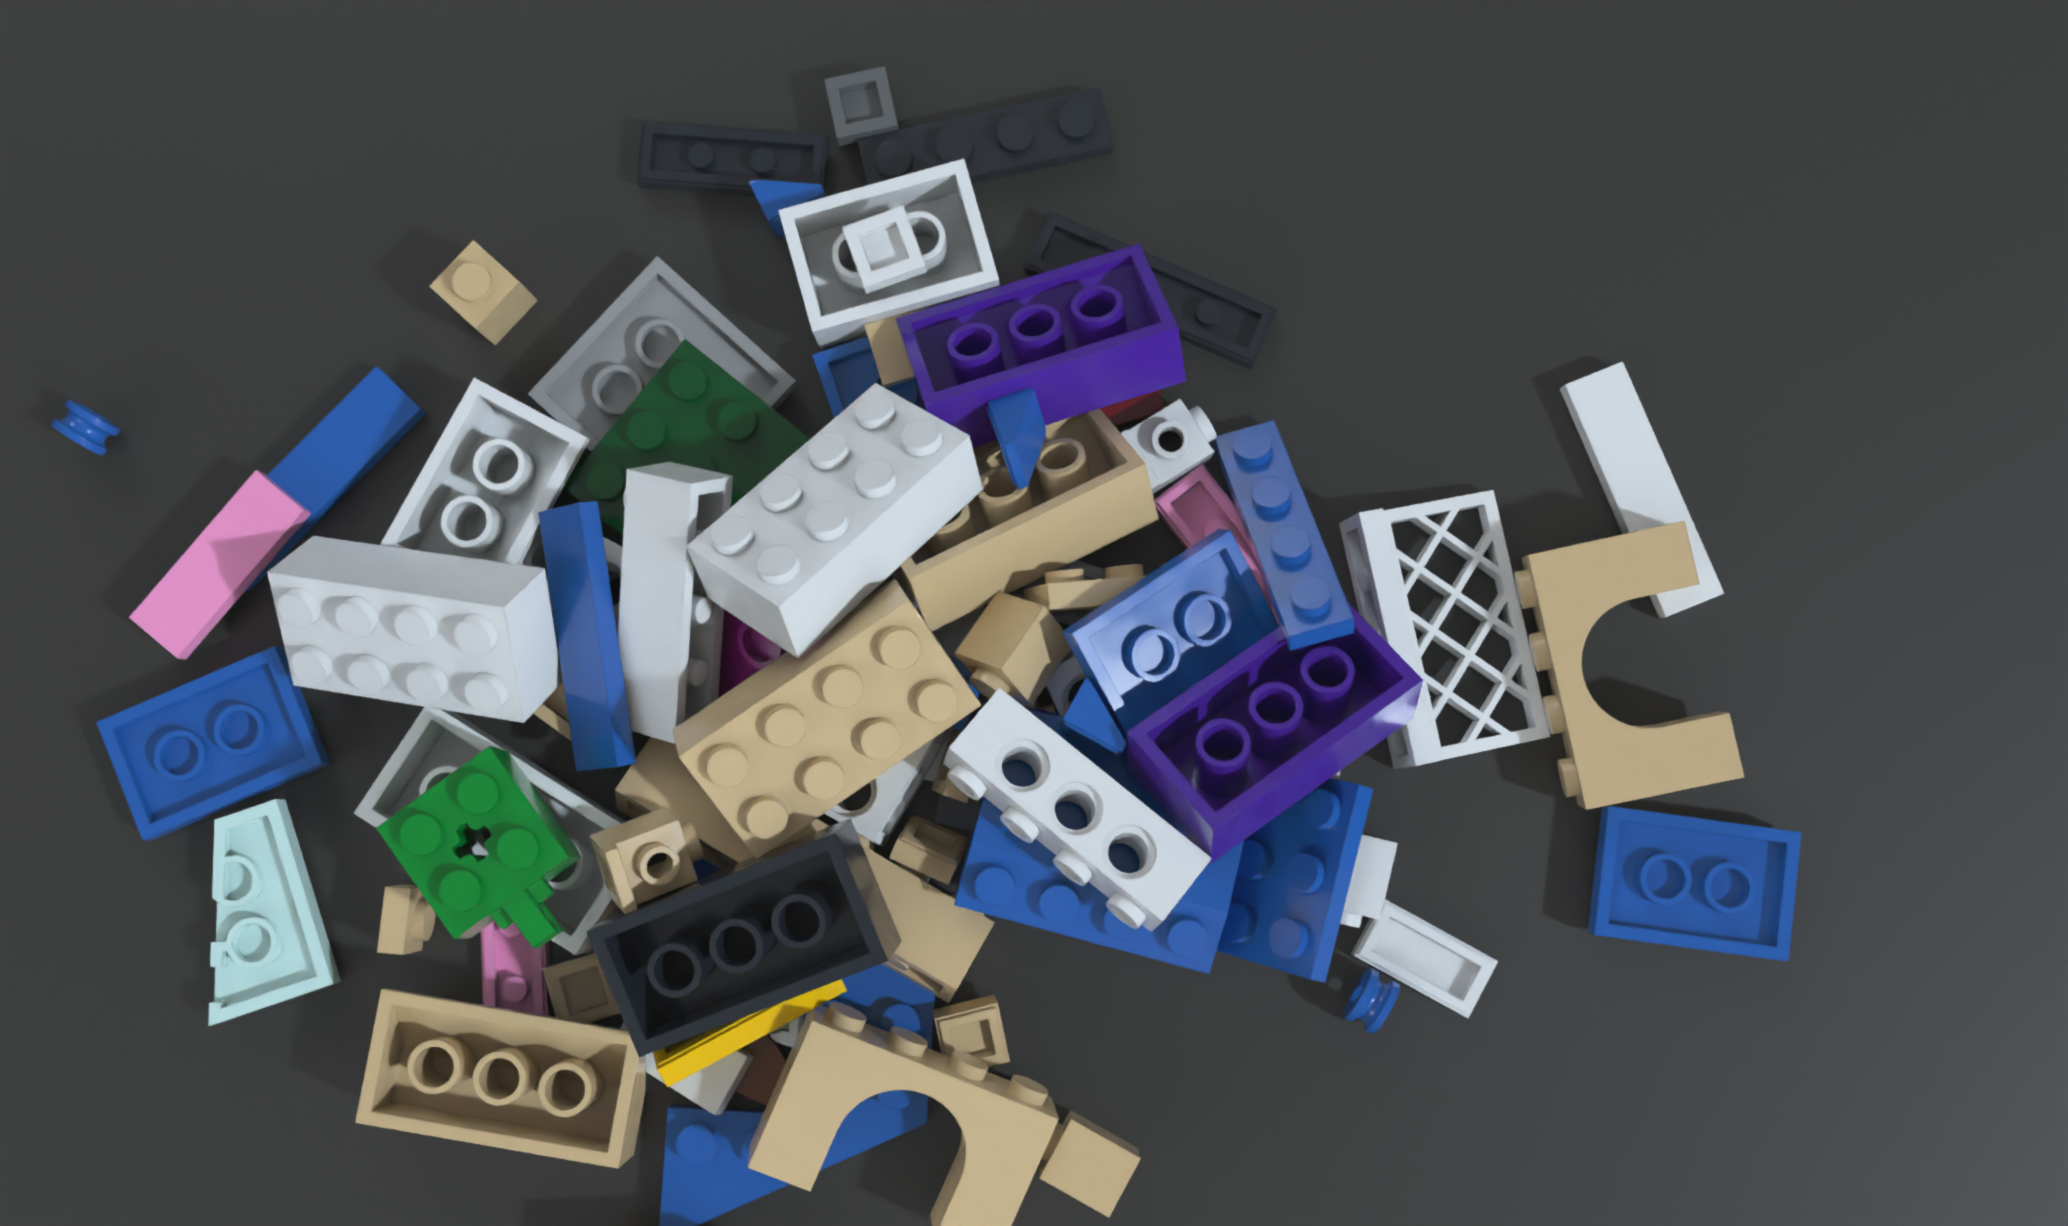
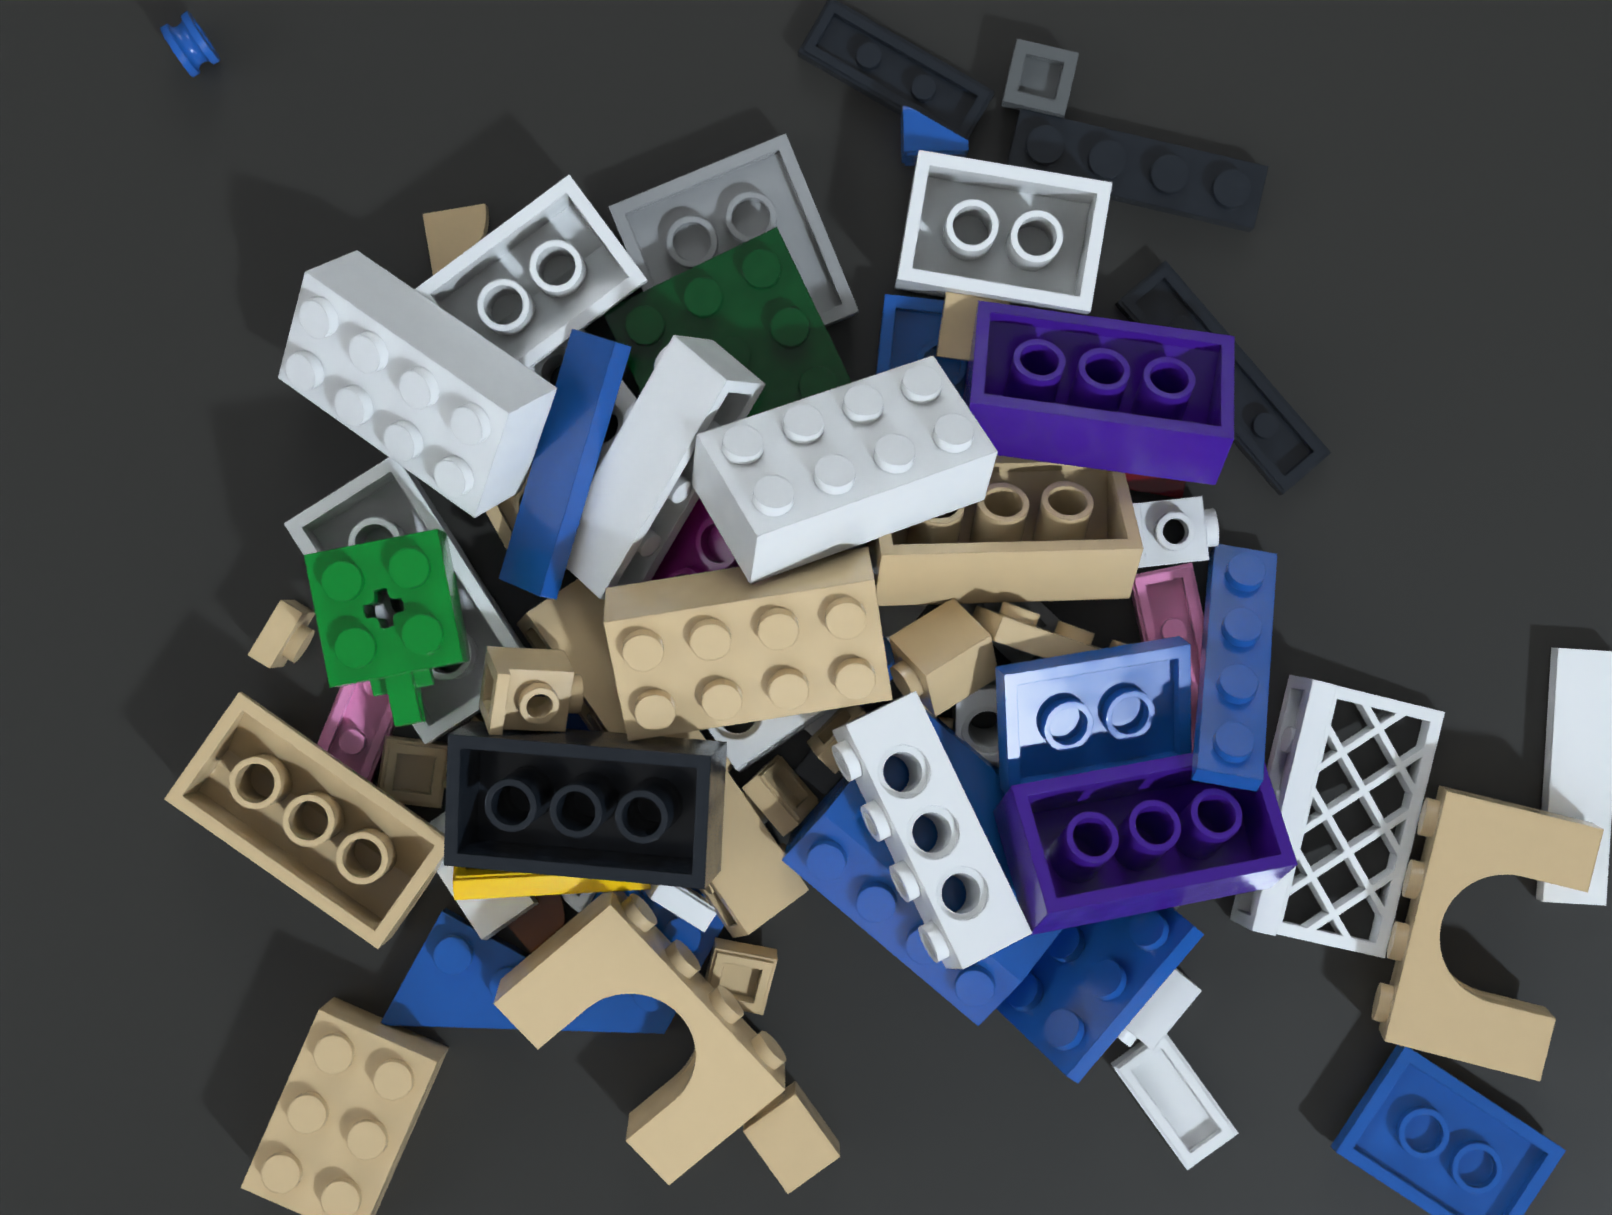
camera: 20 degrees right, 5 degrees up
blue plate [96,646,331,841] -> none
bright pink tile [129,470,311,660] -> none
light aqua wing [208,799,341,1026] -> none
blue tile [245,366,427,592] -> none
tan brick [429,240,538,345] -> none
white plate [842,205,927,294] -> none
blue slope [986,388,1046,490] -> none
blue slope [1060,677,1127,758] -> none
blue bush [1343,967,1400,1035] -> none
none -> tan tile [423,204,489,275]
none -> white tile [644,884,717,932]

